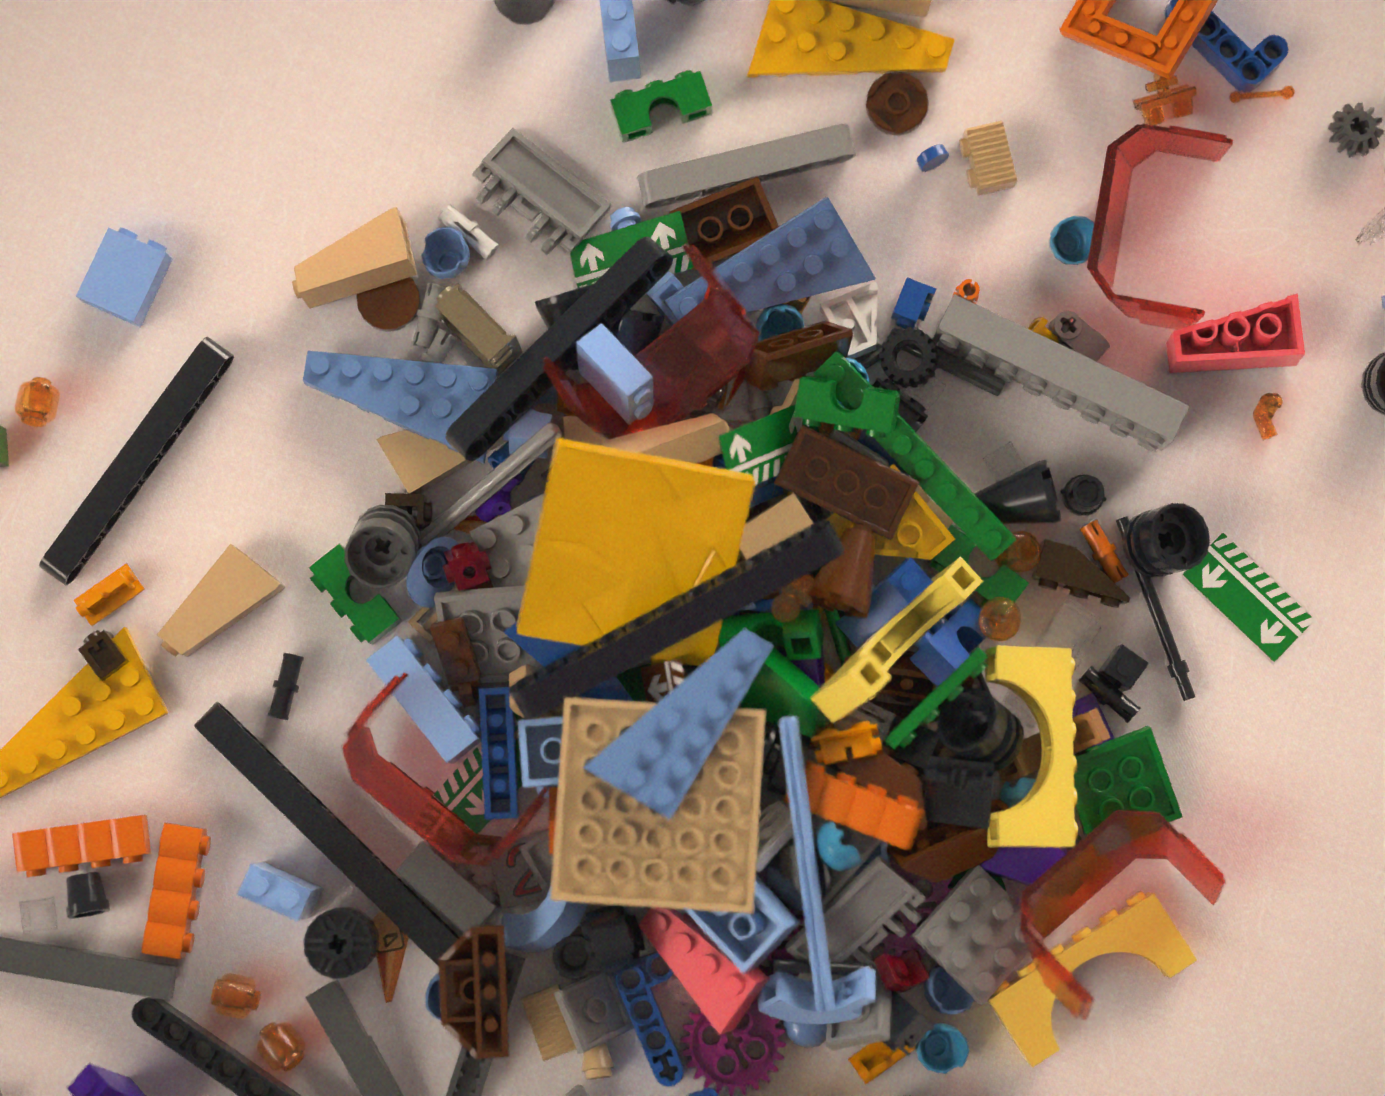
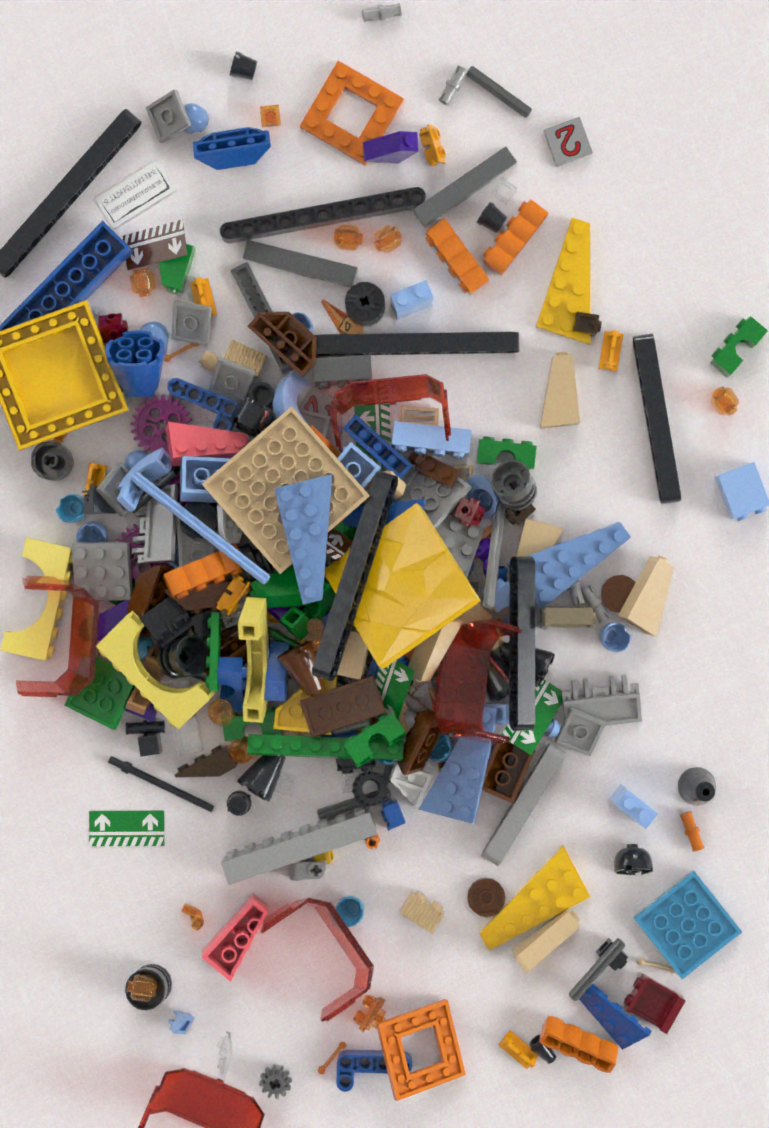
camera: 135 degrees right, 5 degrees up
black pin [268,653,304,720] -> none
white pin [438,204,499,260] -> none
light blue brick [576,323,654,424] -> none
green arch [610,70,712,143] -> none
dark azure hair [816,820,862,871] -> none
dark red bracket [874,949,929,993] -> none
blue tile [916,144,949,172] -> none
orange pin [1079,519,1129,583] -> none
black wheel [1122,503,1210,577] -> none
none -> tan tile [400,405,439,426]
none -> light orange hinge [419,124,446,167]
none -> light grey tile [555,707,606,756]

